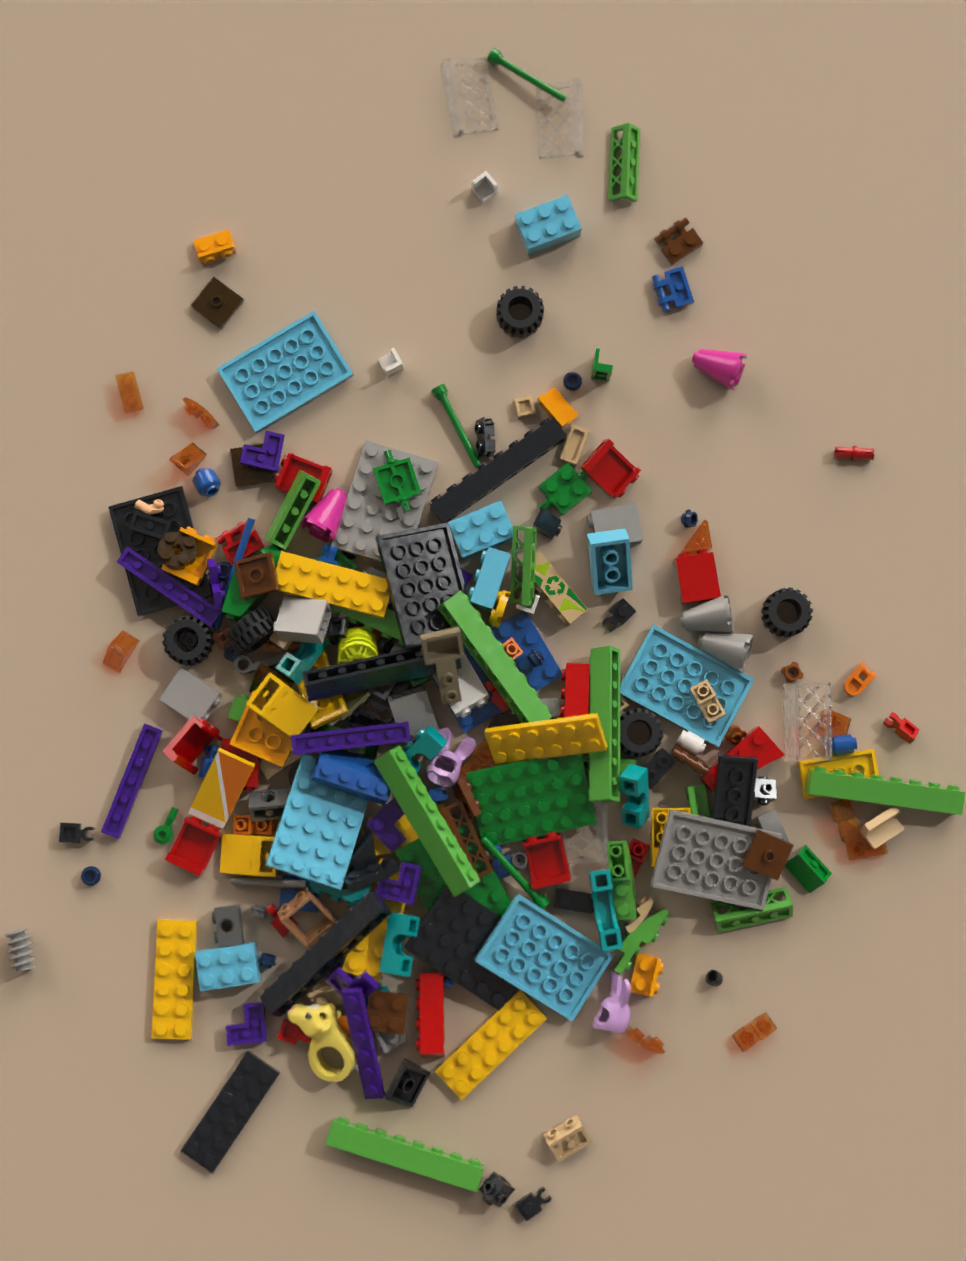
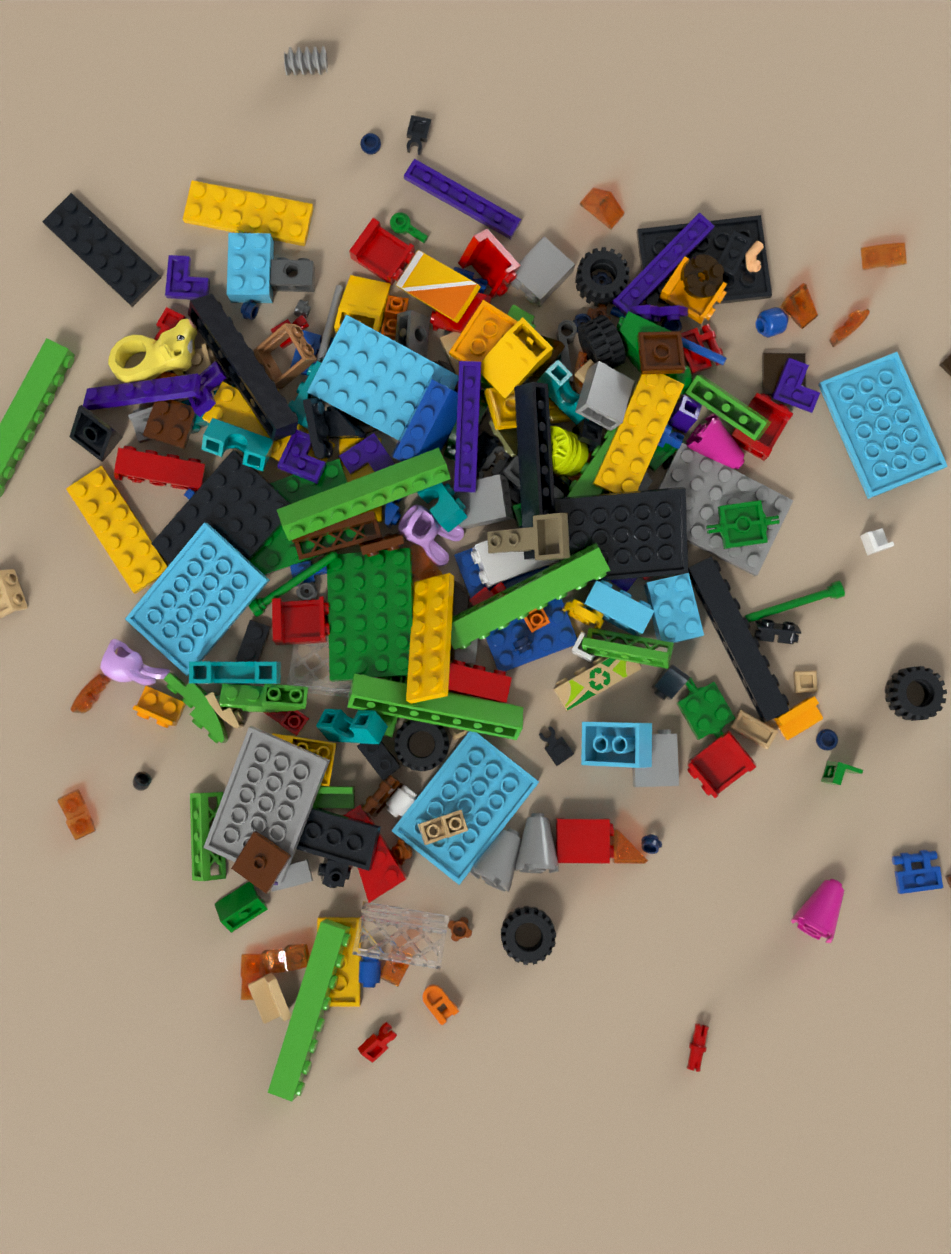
camera: 100 degrees right, 0 degrees up
none -> dark purple brick [667,395,702,433]

